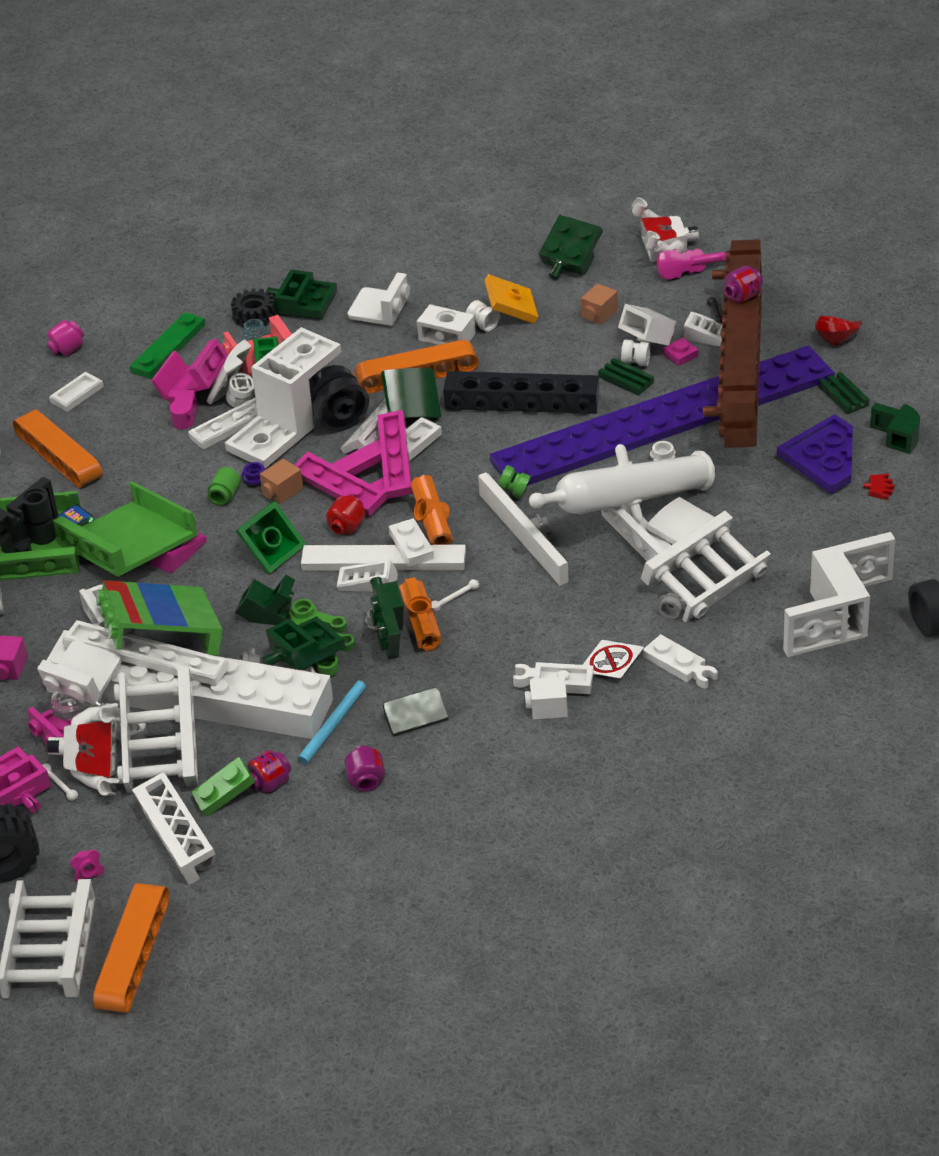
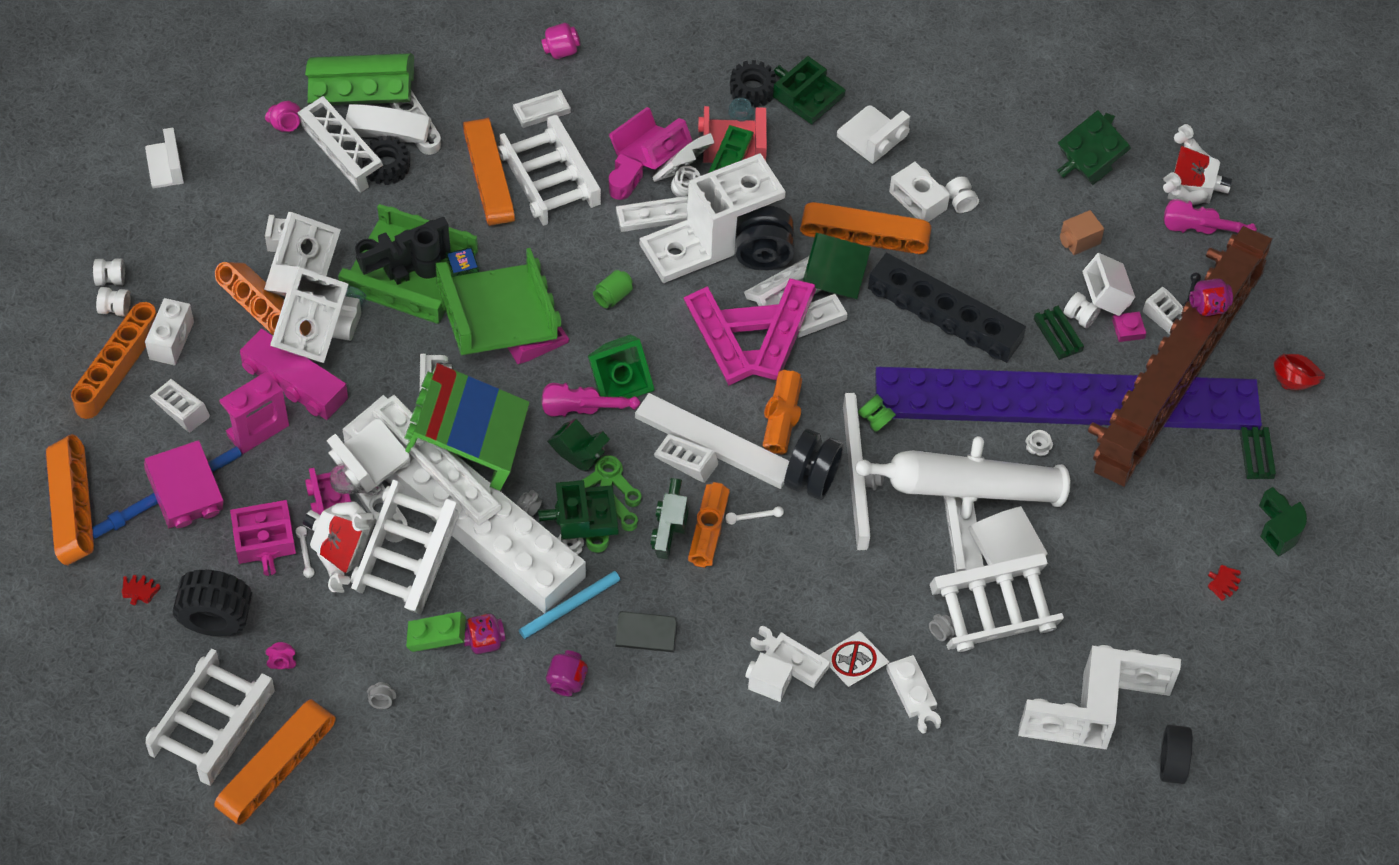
camera: 20 degrees right, 15 degrees up
green plate [129,312,206,379] -> none
white fence [132,772,215,884] -> none
dark purple plate [241,462,266,485] -> none
nougat brick [260,459,303,504] -> none
red head [326,495,366,535] -> none
white plate [388,518,434,567] -> none
light orange plate [484,274,539,323] -> none
dark purple plate [776,414,853,494] -> none
none -> white fence [497,114,601,226]
none -> dark pink piece [542,383,640,417]
none -> black wheel [784,429,844,500]

